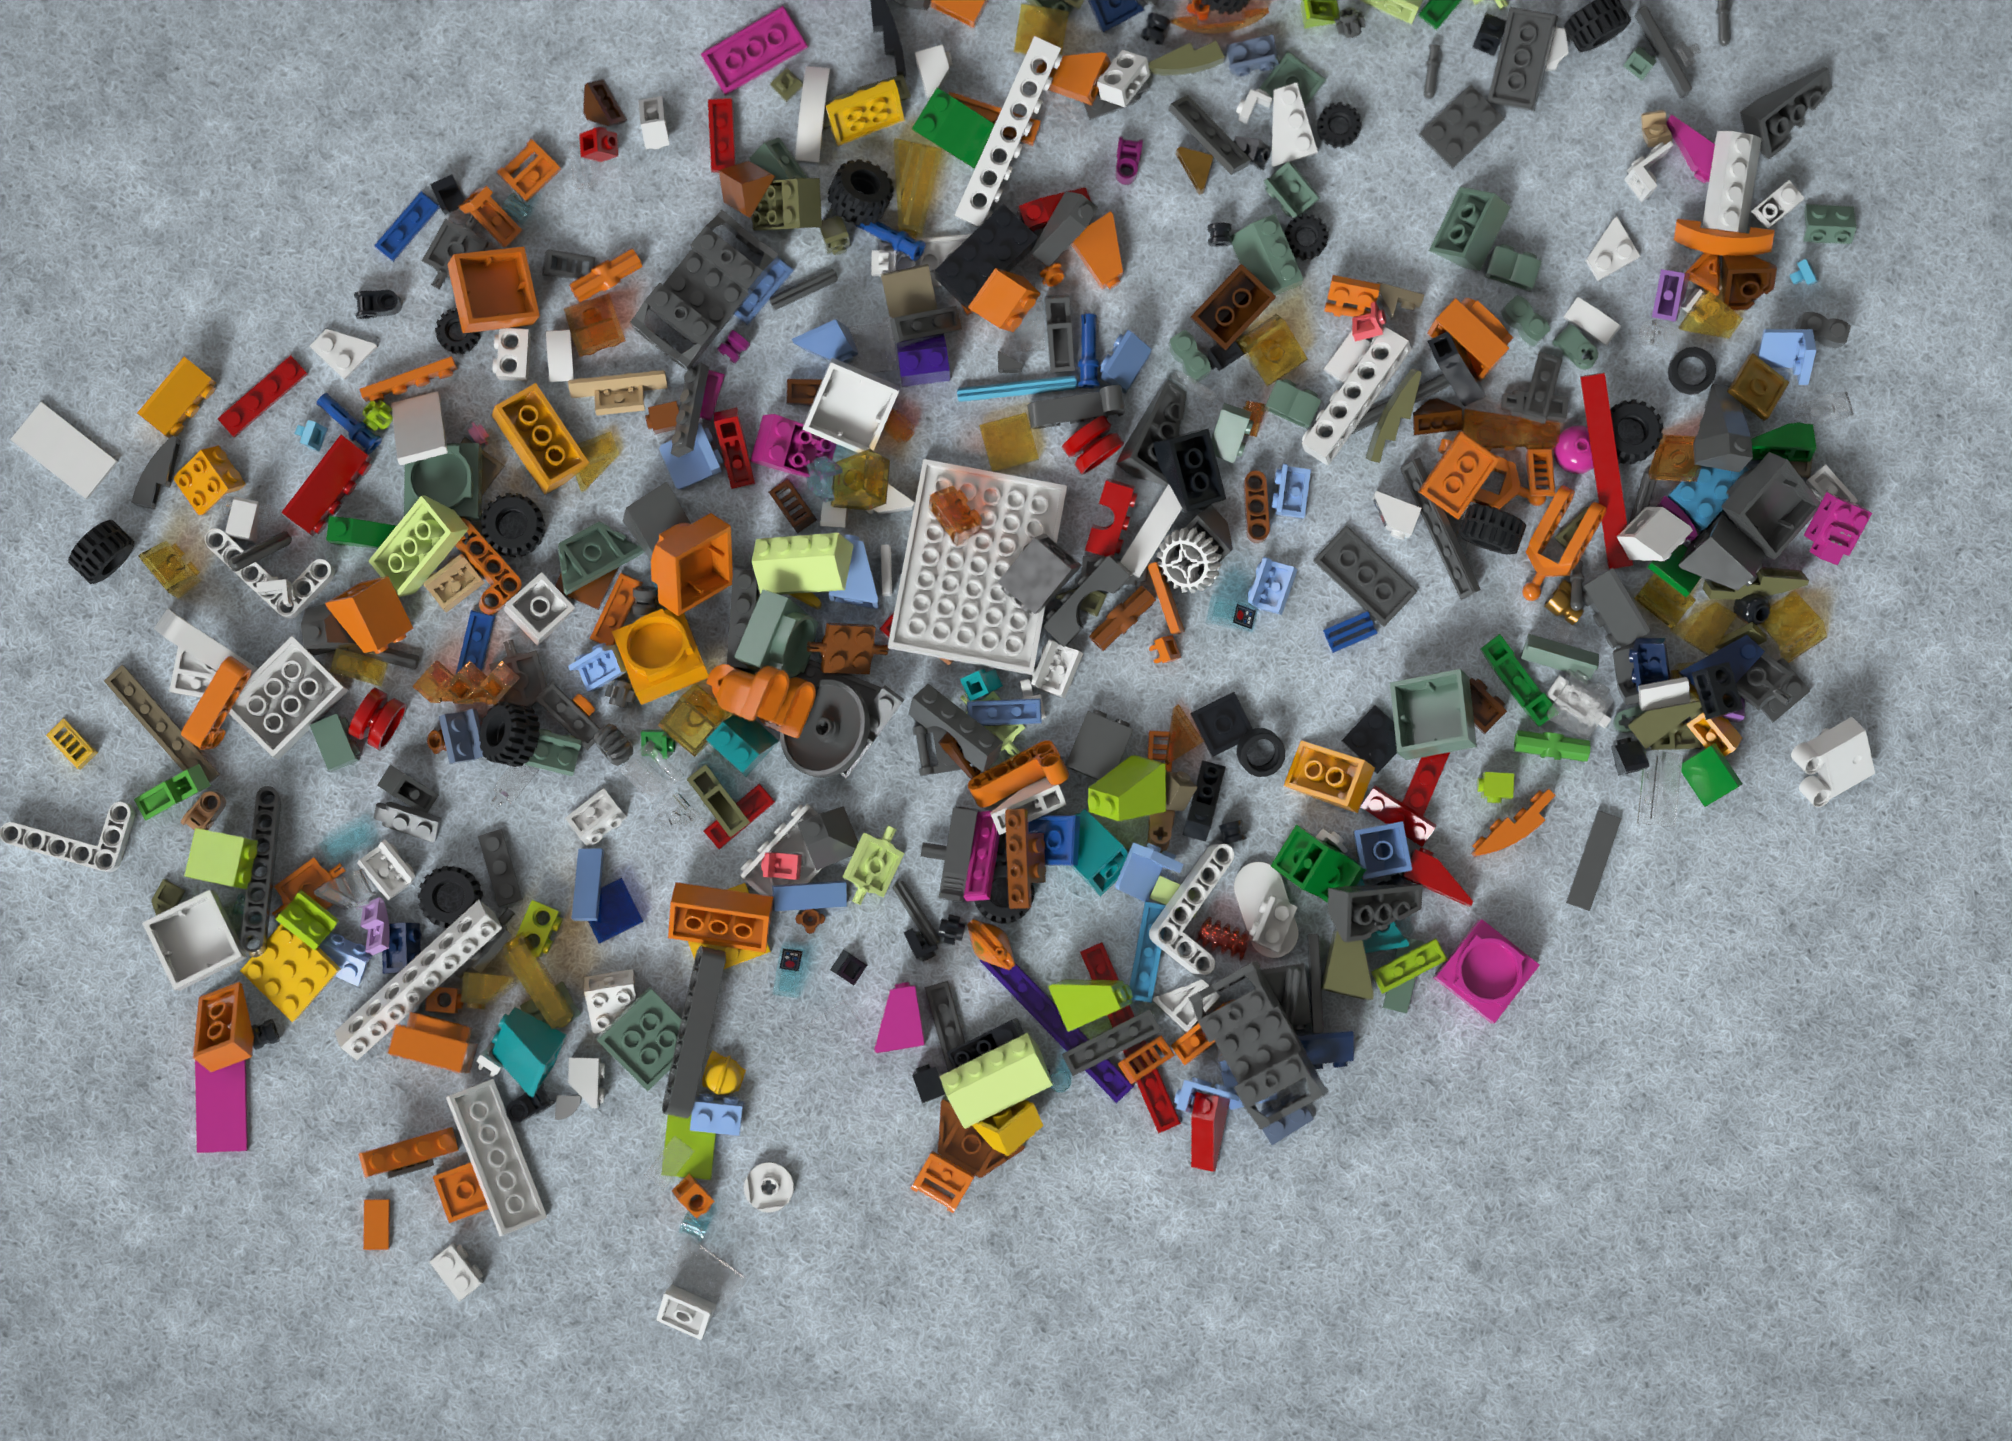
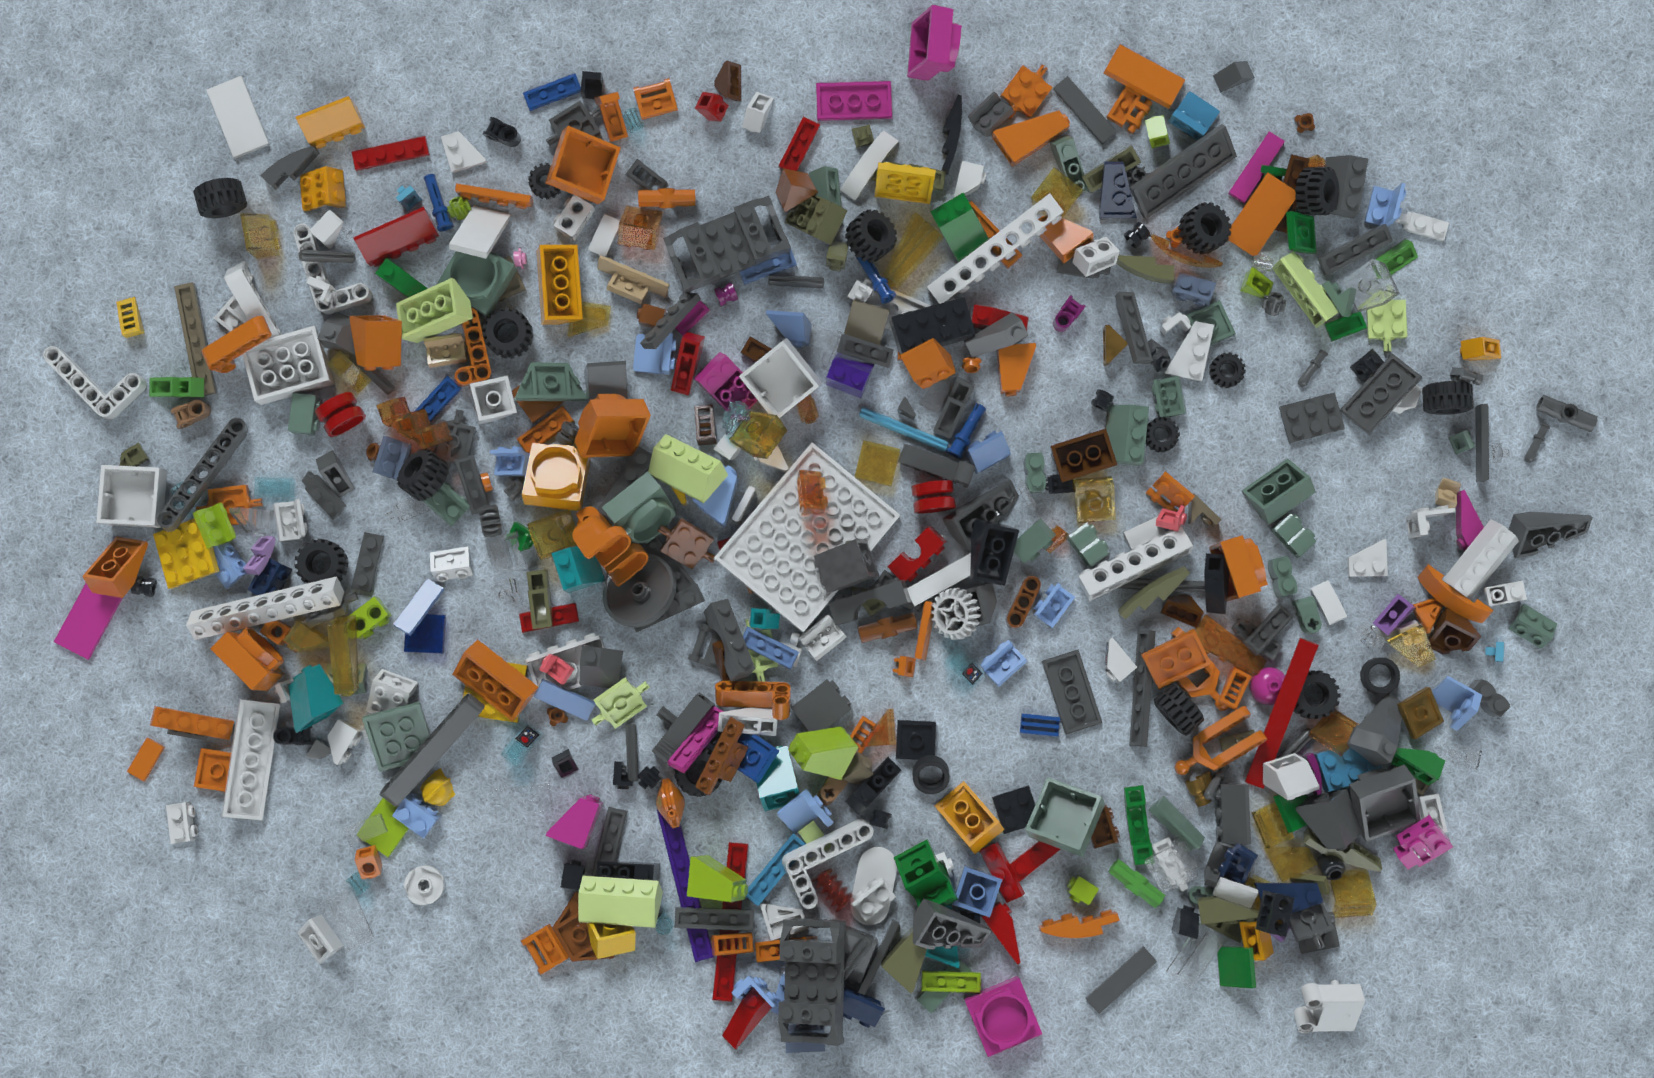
camera: 30 degrees right, 0 degrees up
lime slope [184,828,258,890] -> none

